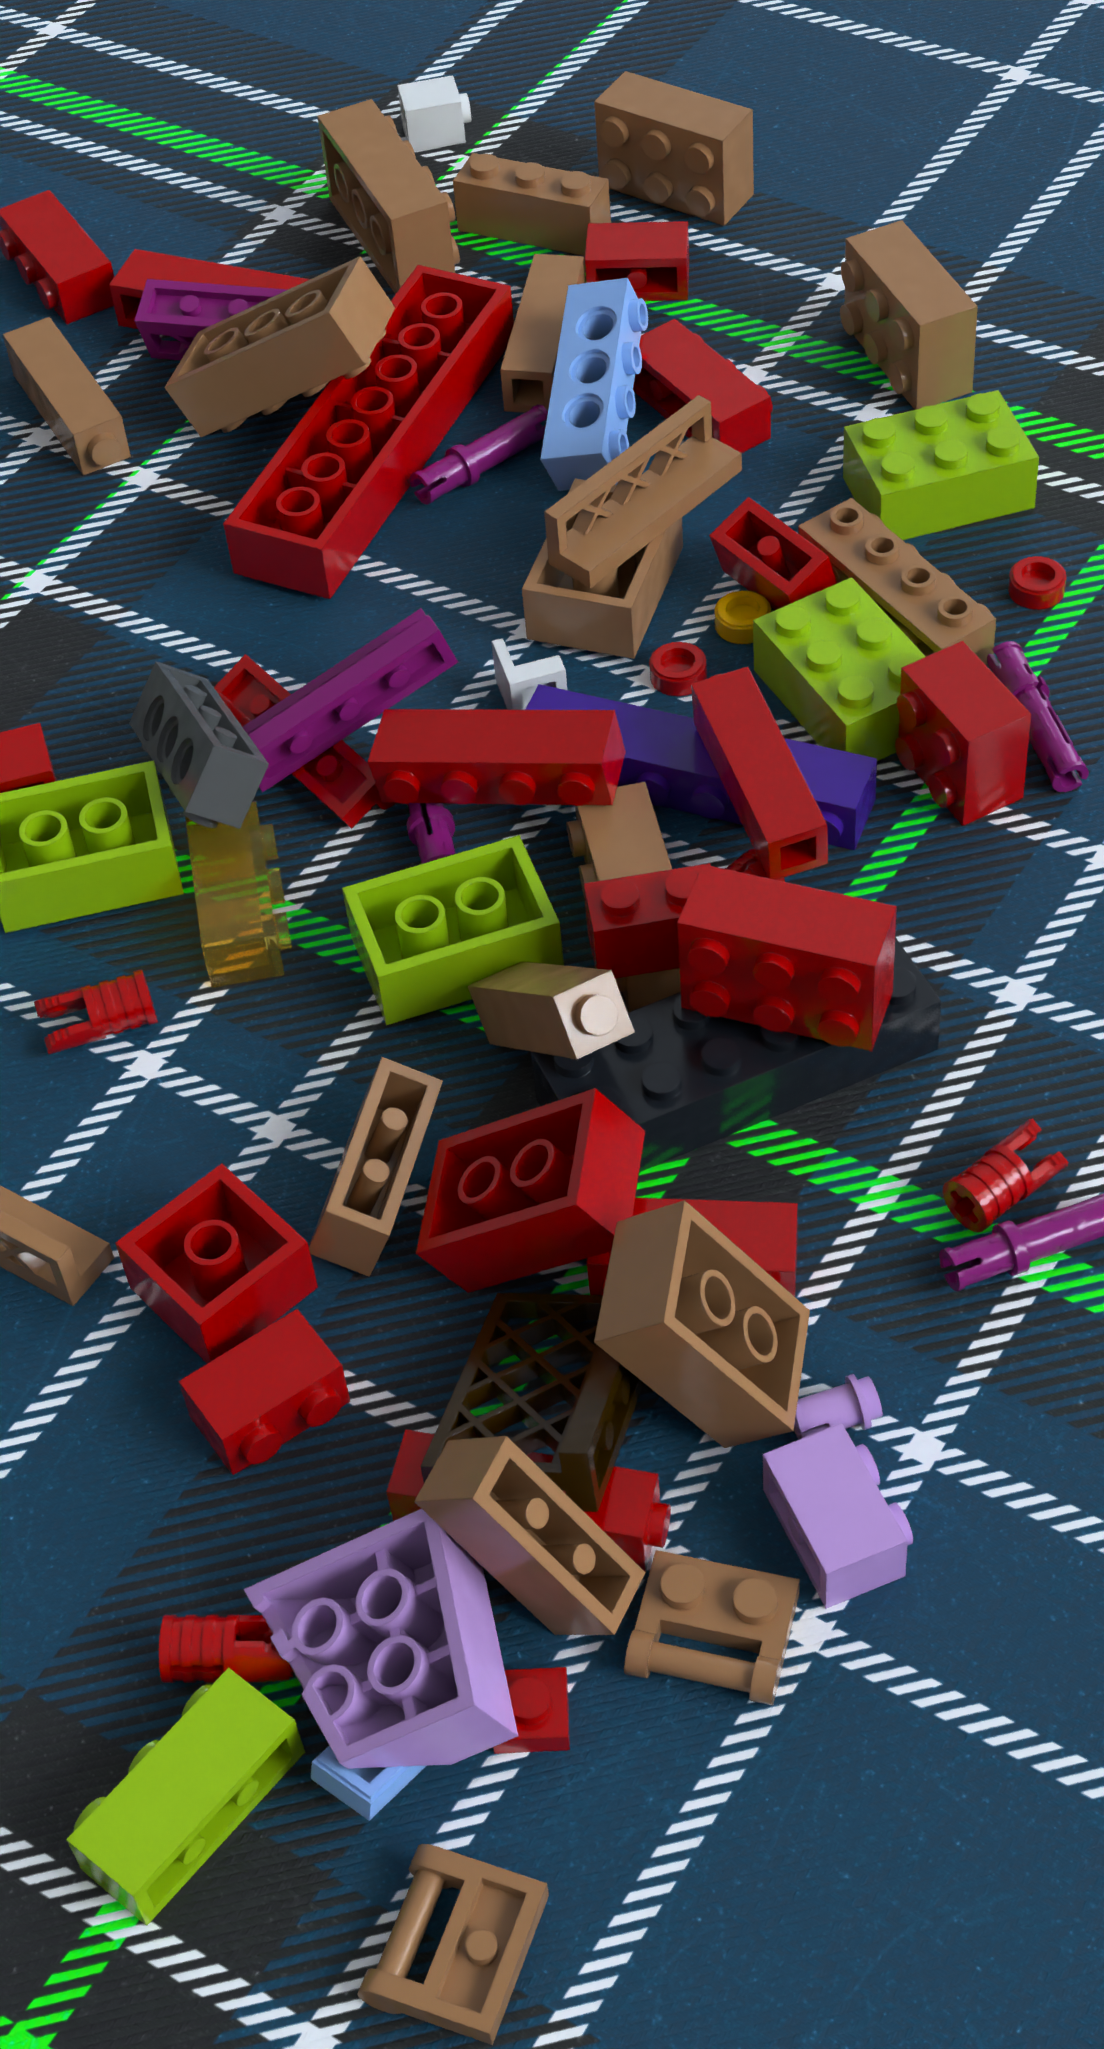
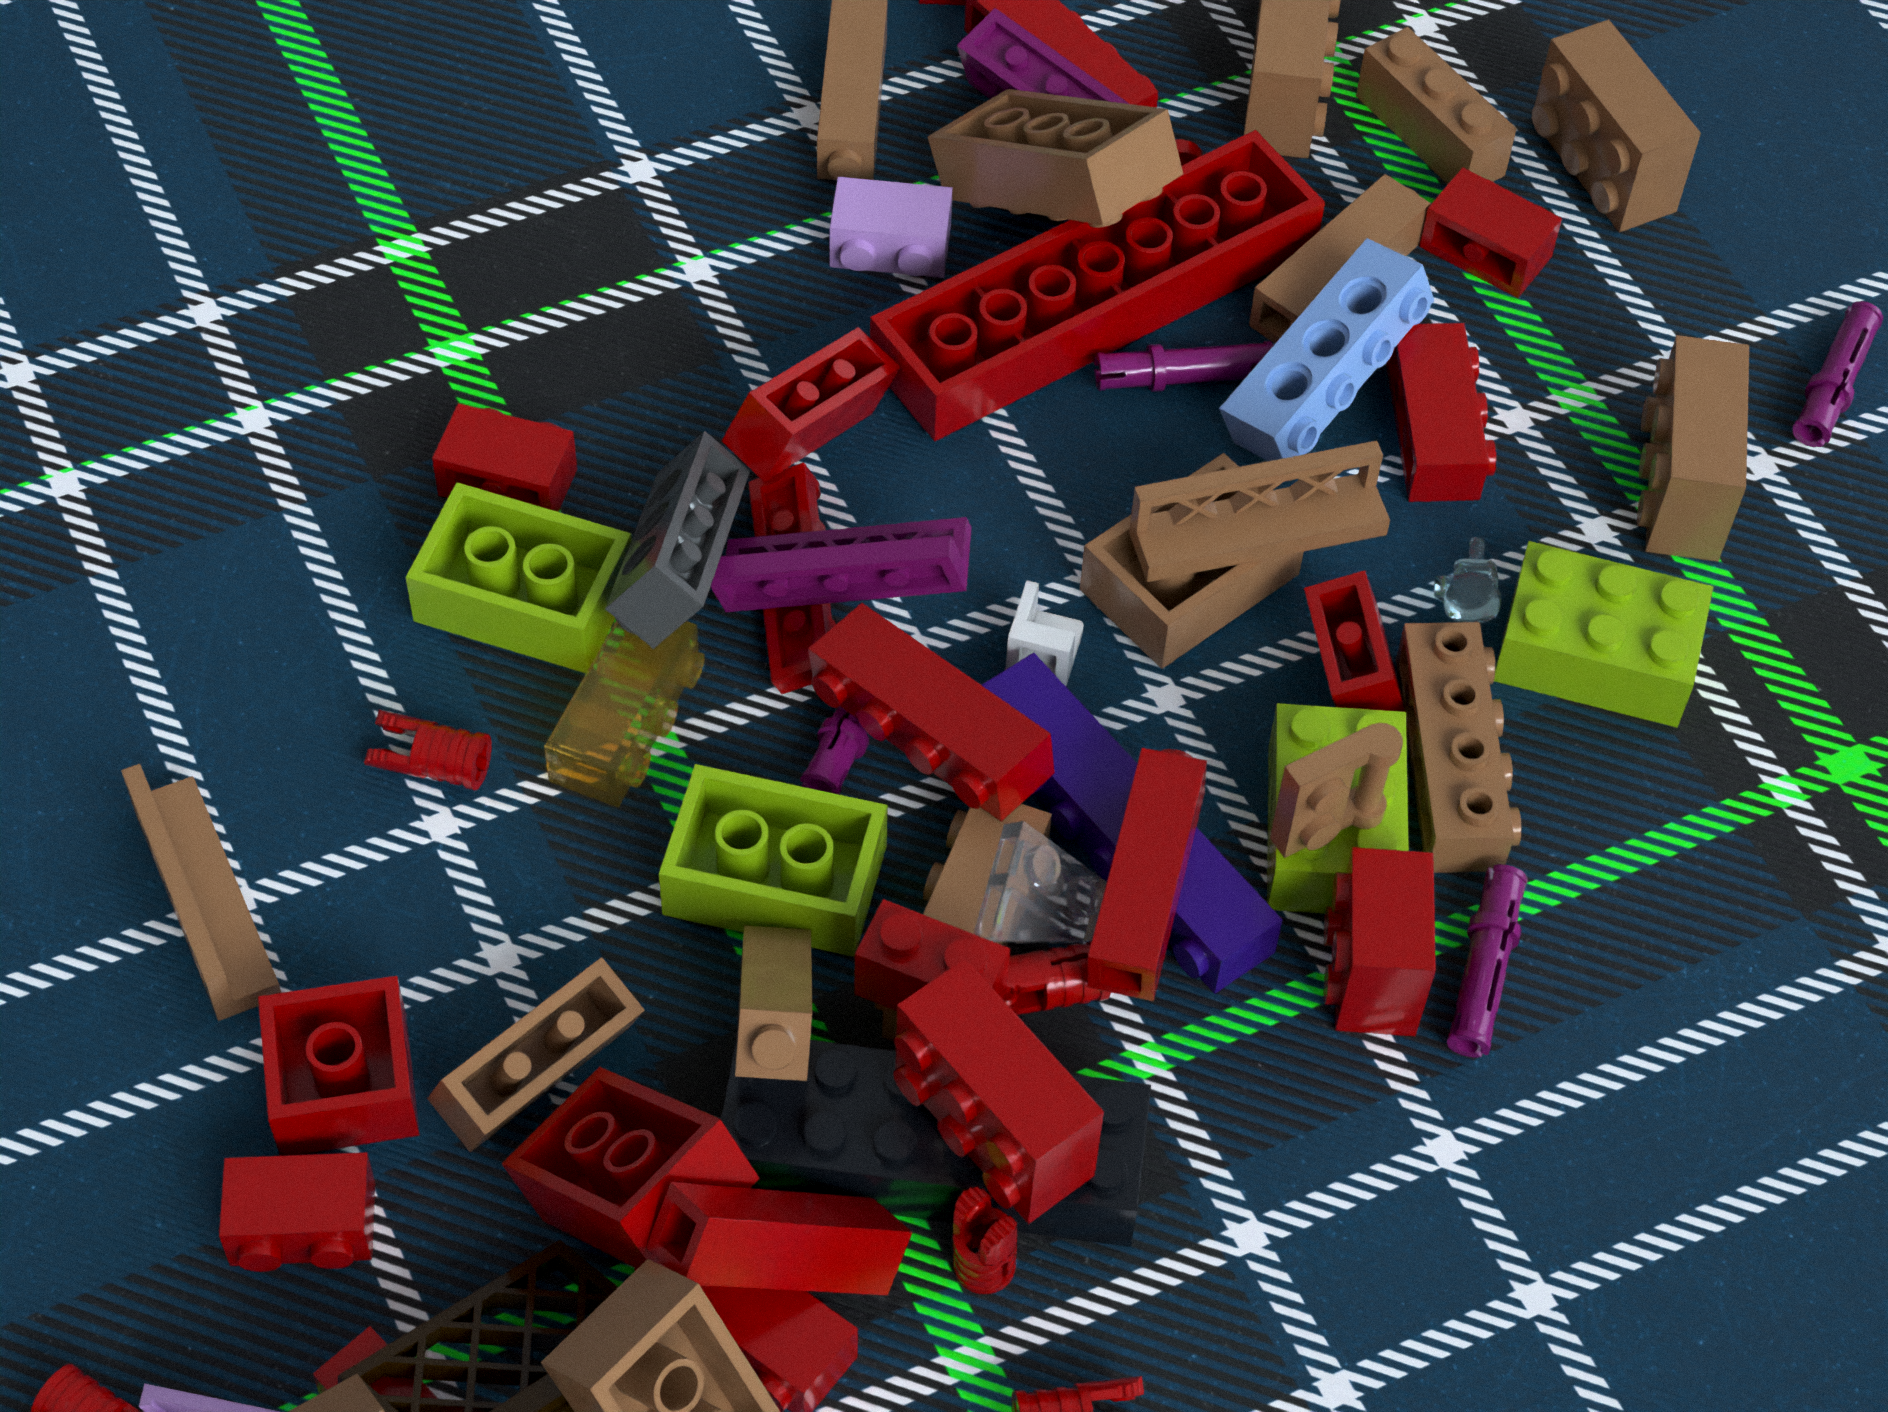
camera: 25 degrees right, 5 degrees up
red tile [649,642,707,696] -> none
yellow tile [714,591,771,644] -> none
red tile [1008,556,1066,610] -> none
none -> red brick [646,1182,913,1295]
none -> red brick [721,327,901,482]
none -> lavender brick [830,177,953,278]
none -> red hinge [953,1187,1017,1294]
none -> clear wing [974,821,1107,944]
none -> medium nougat plate [1270,723,1403,858]
none -> clear light blue piece [1434,537,1501,624]
none -> magenta pin [1792,301,1883,447]

